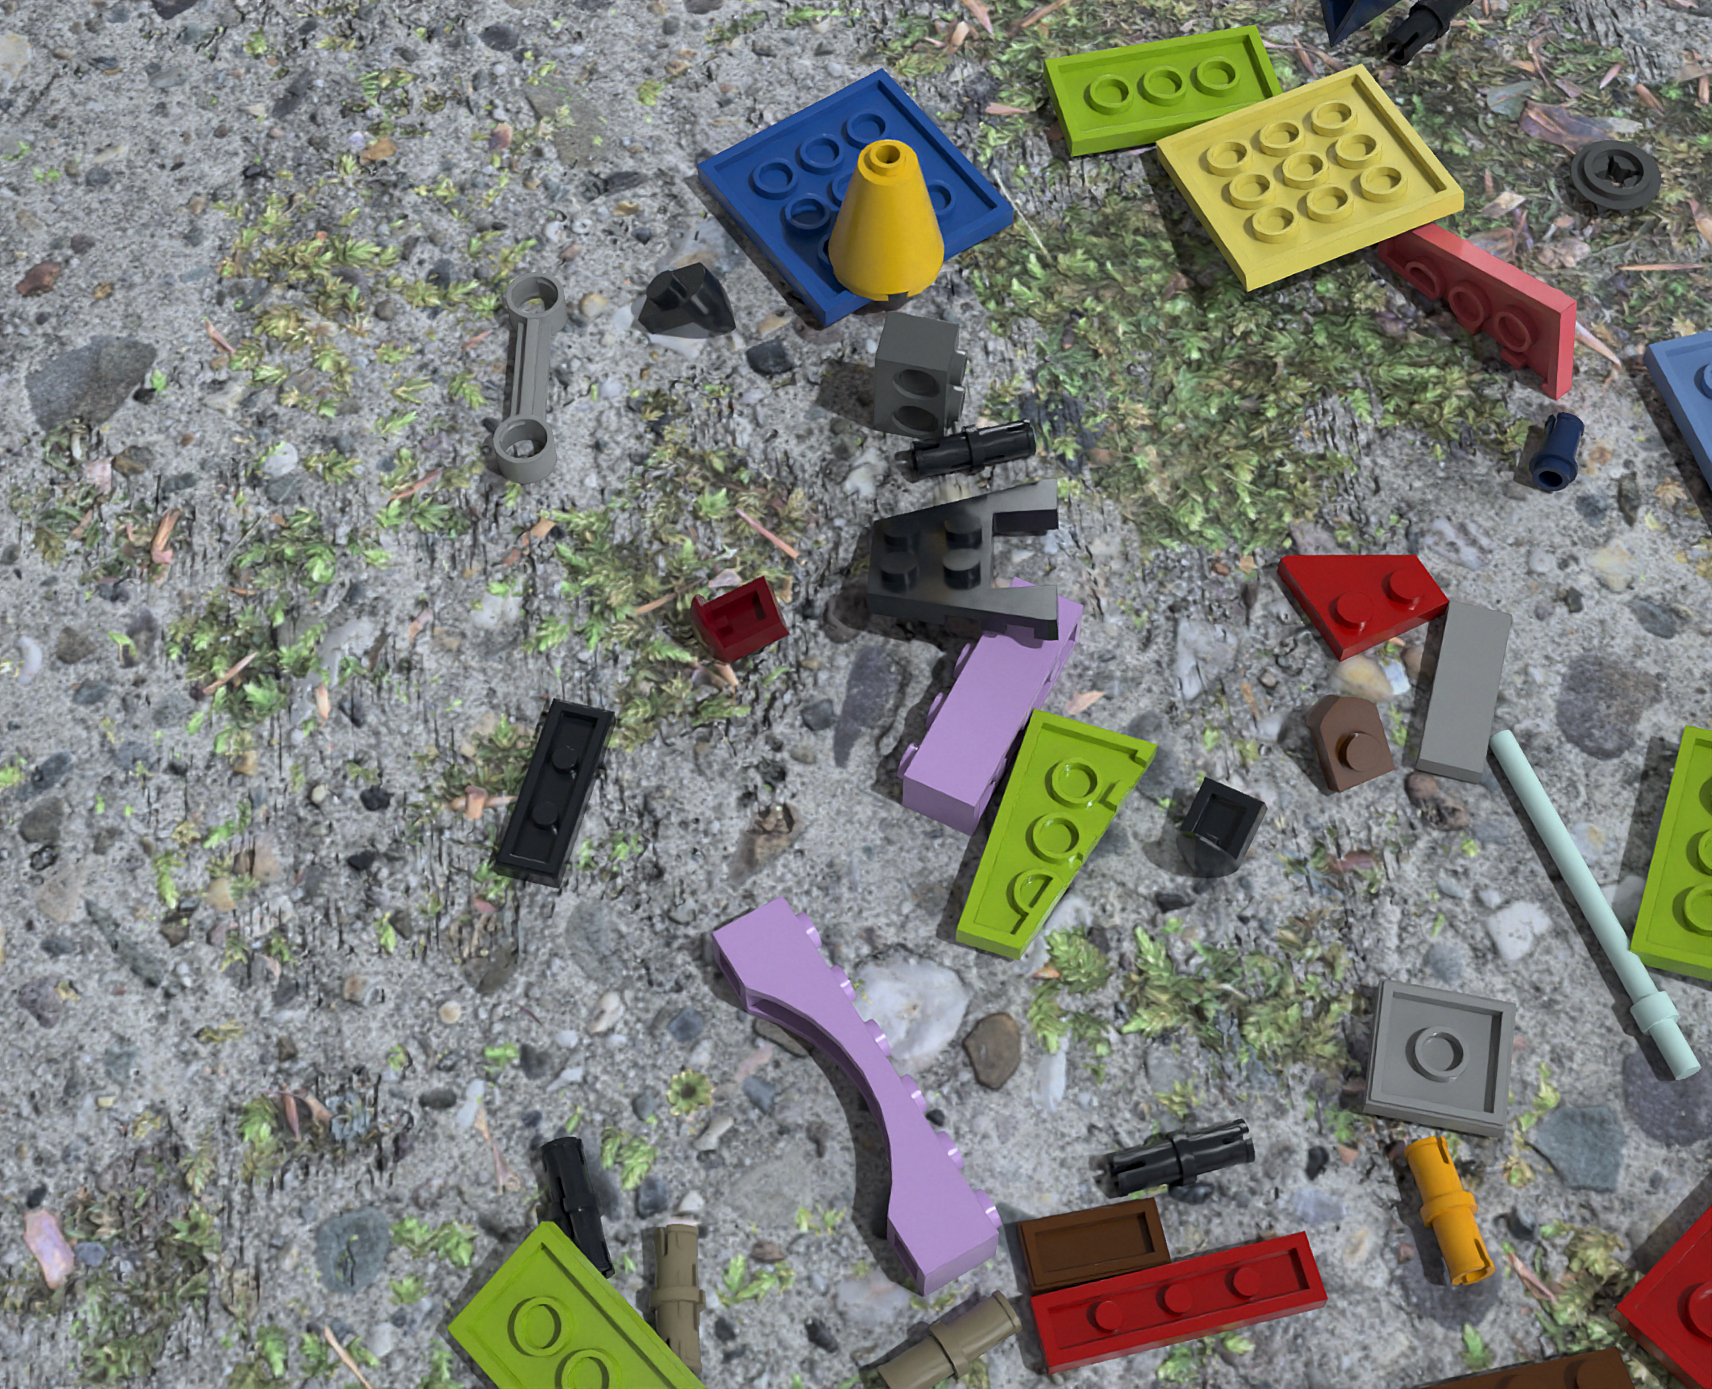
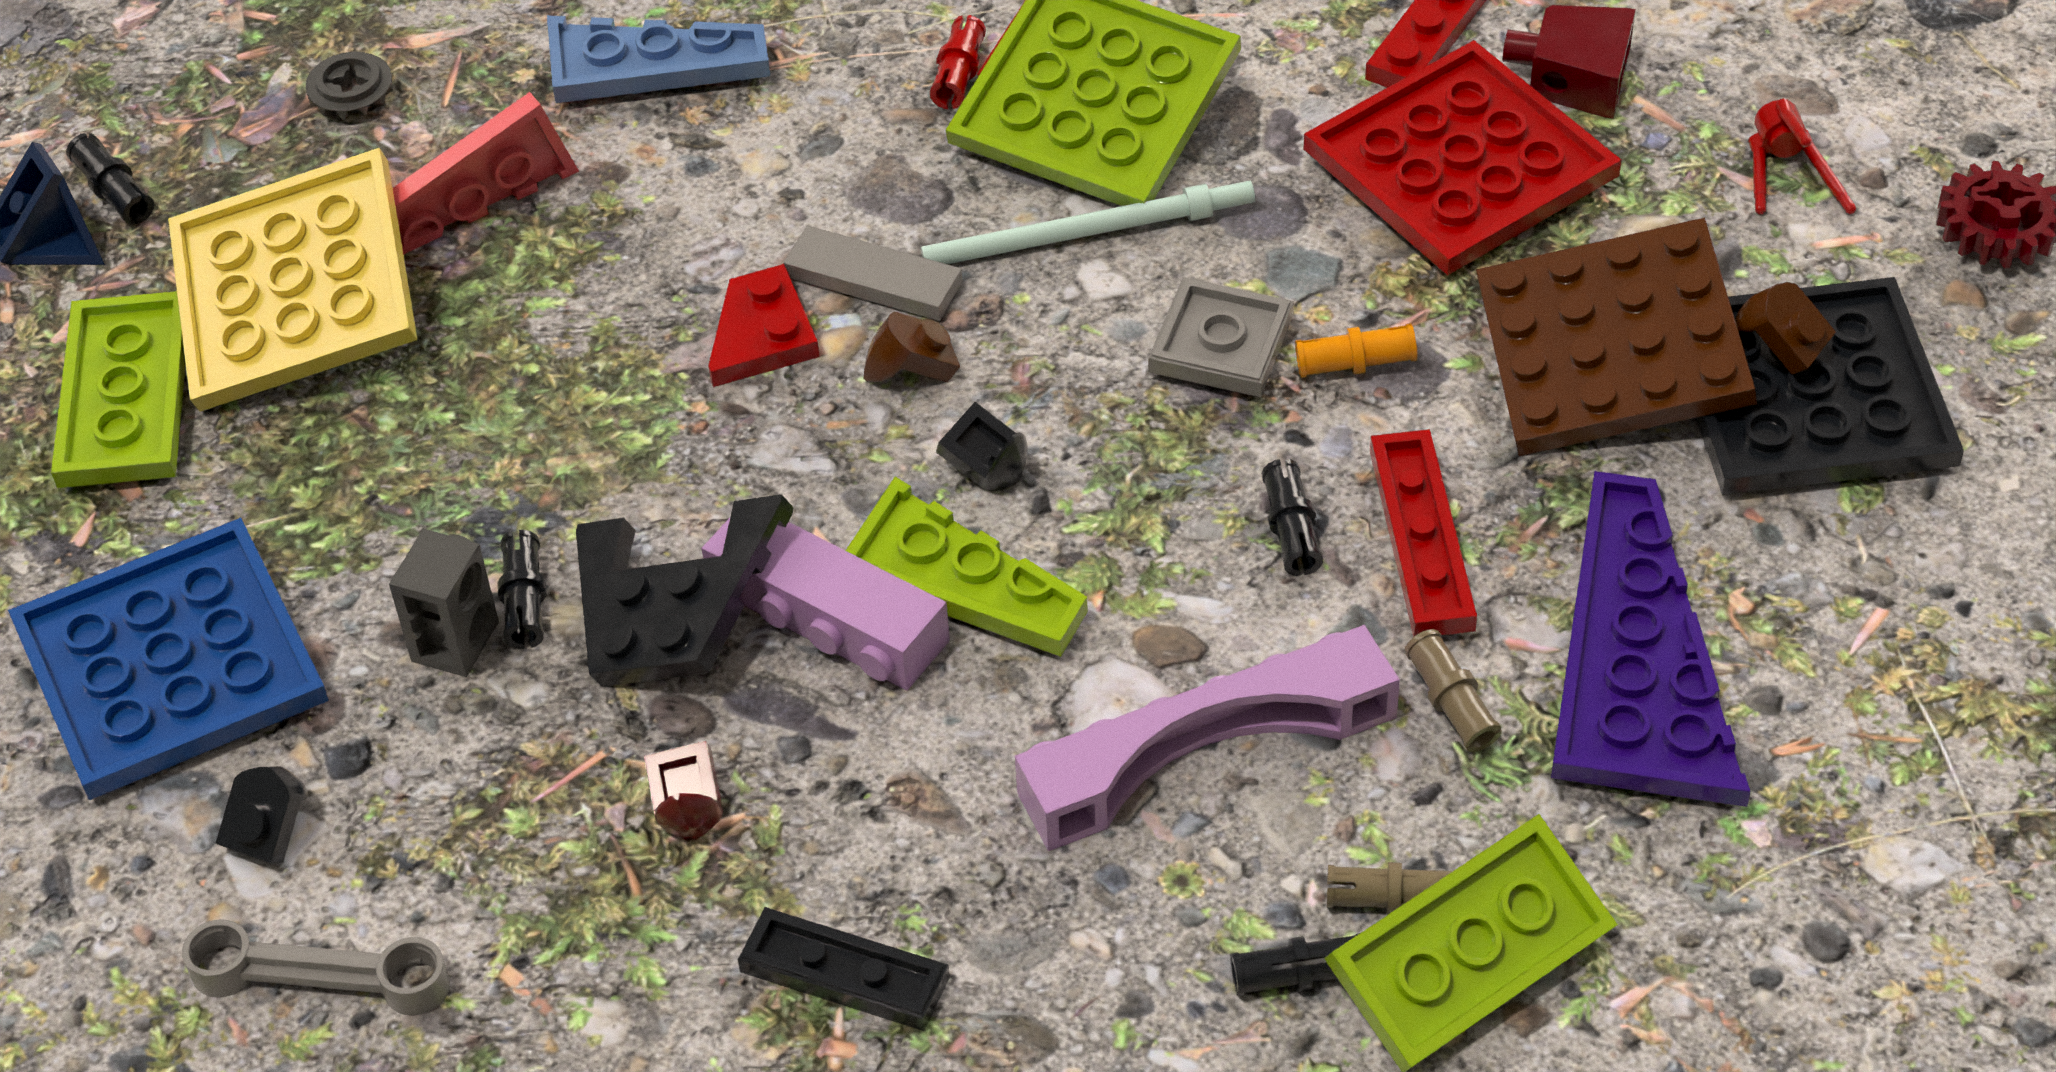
camera: 80 degrees left, 10 degrees down
yellow cone [828,139,944,301] -> none
reddish brown tile [1016,1197,1172,1297] -> none
dark blue pin [1529,412,1585,491] -> none

